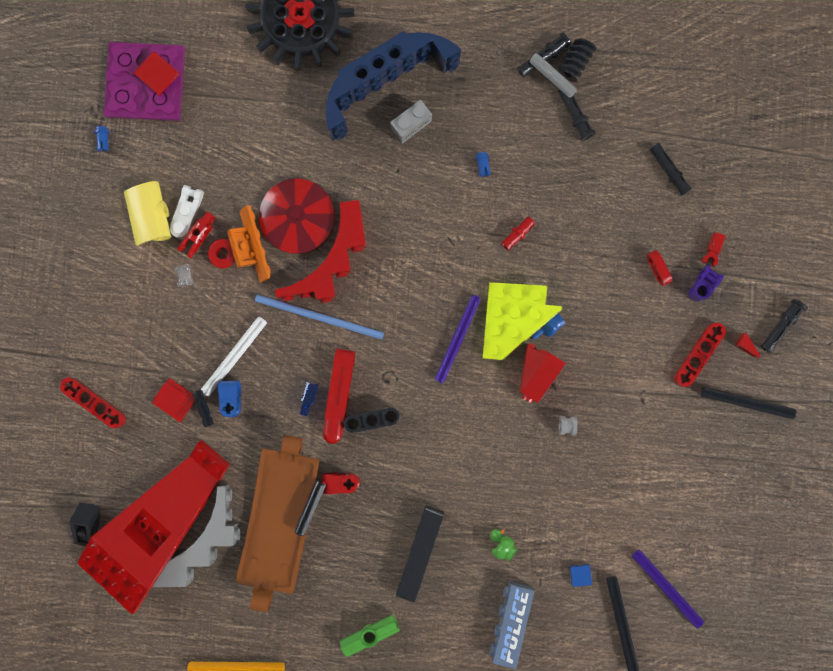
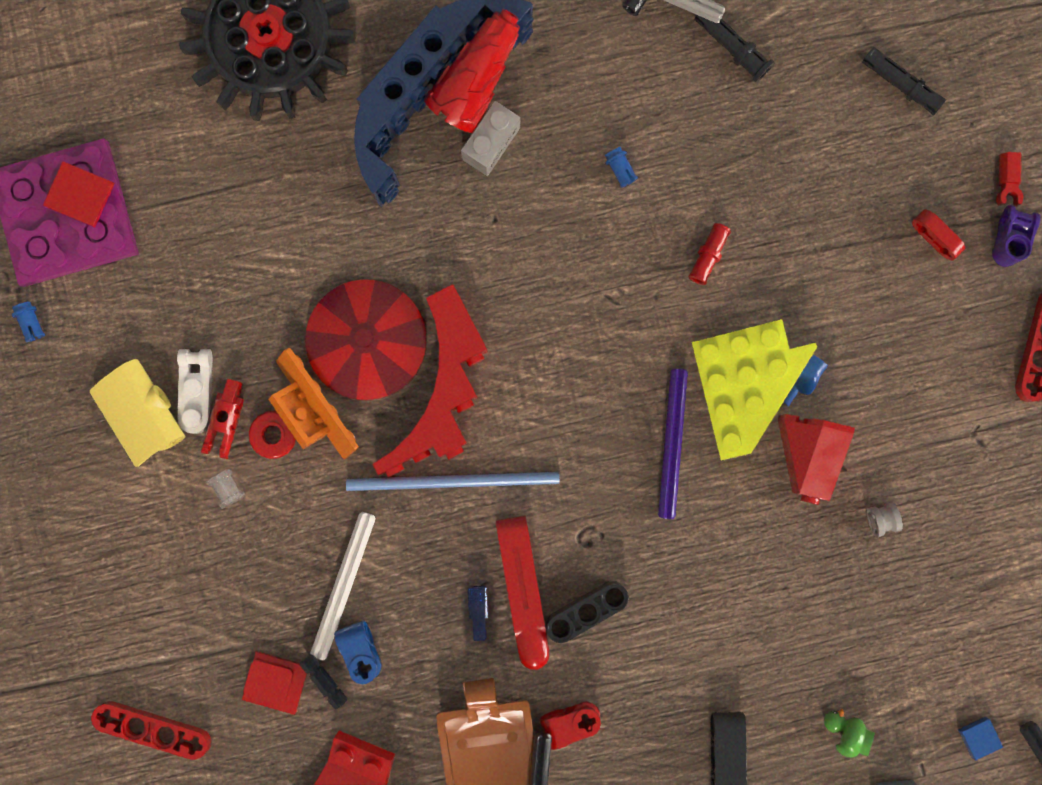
camera: 20 degrees left, 0 degrees up
none -> red cone [424,9,520,133]

